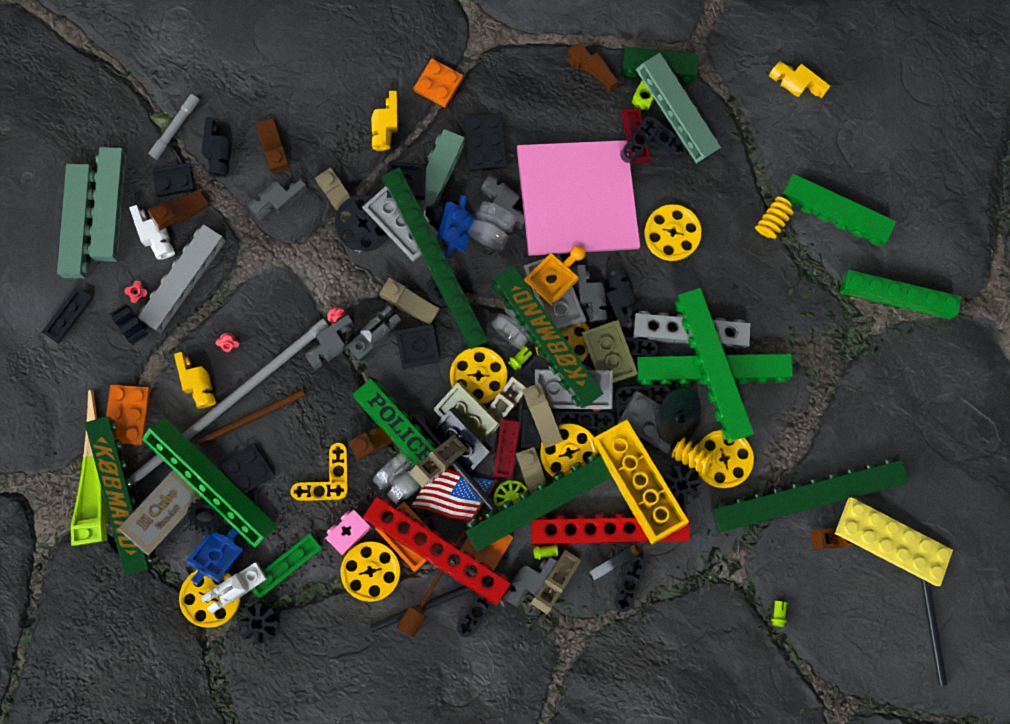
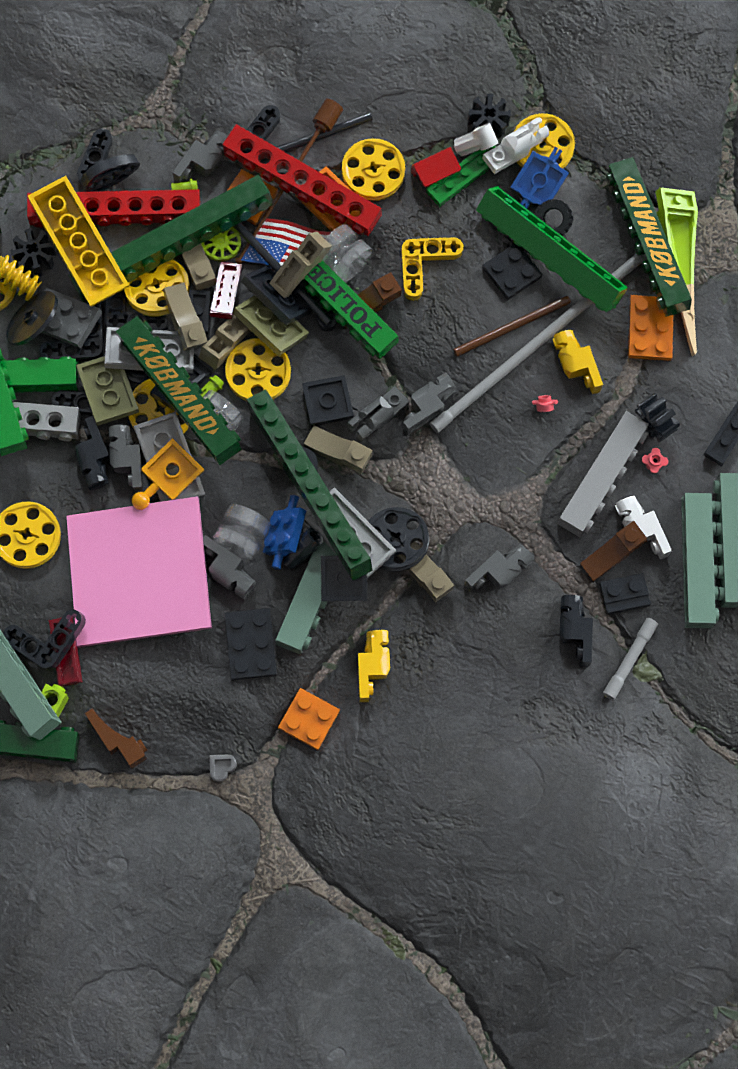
camera: 175 degrees right, 5 degrees down
light grey tile [118,470,201,555] -> none
reddish brown slope [256,118,290,174] -> none
bright pink brick [326,510,372,556] -> none
coral plate [327,307,347,325] -> none
dark tan slope [531,550,582,614] -> none
none -> flat silver tile [210,754,237,782]
none -> red panel [410,147,461,187]
none -> white piece [454,123,498,157]

